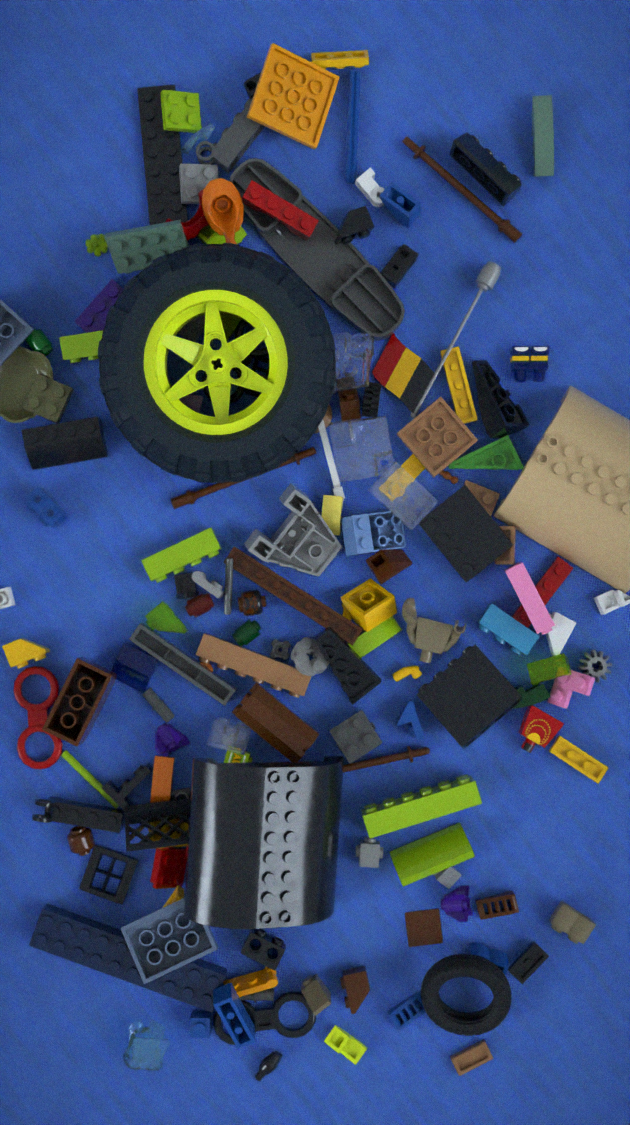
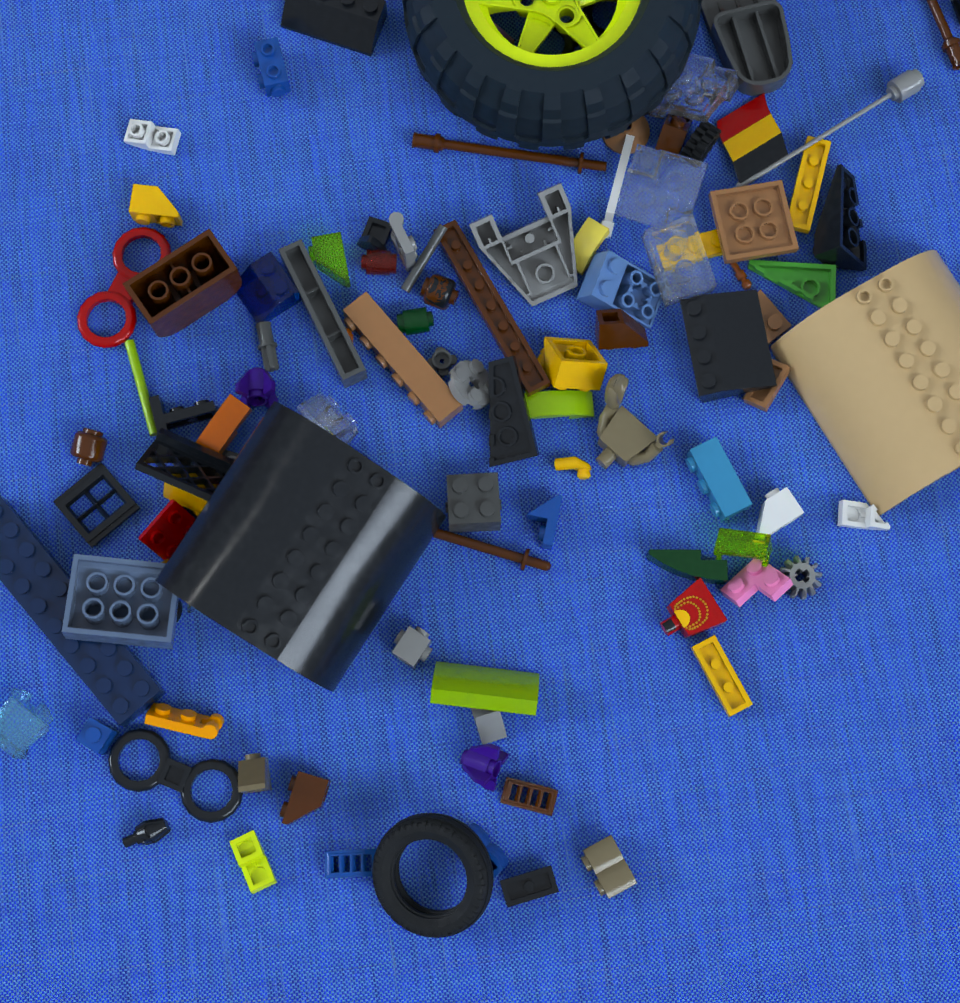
camera: 25 degrees right, 10 degrees down
black hinge [32,797,125,833] -> none
lime brick [141,528,222,583] -> none
blue brick [213,983,256,1049] -> none
reddish brown brick [232,682,319,762] -> none
dark grey axle [239,988,274,1003] -> none
black brick [240,929,286,971] -> none
lime brick [361,774,482,839] -> none
black hinge [380,244,419,289] -> none
reddish brown sticker [405,909,443,947] -> none
black panel [417,644,523,750] -> none
medium nougat tile [450,1039,494,1076] -> none
bright pink slope [504,561,555,635] -> none
clear blue hips [510,346,549,382] -> none
red plate [511,556,573,628] -> none

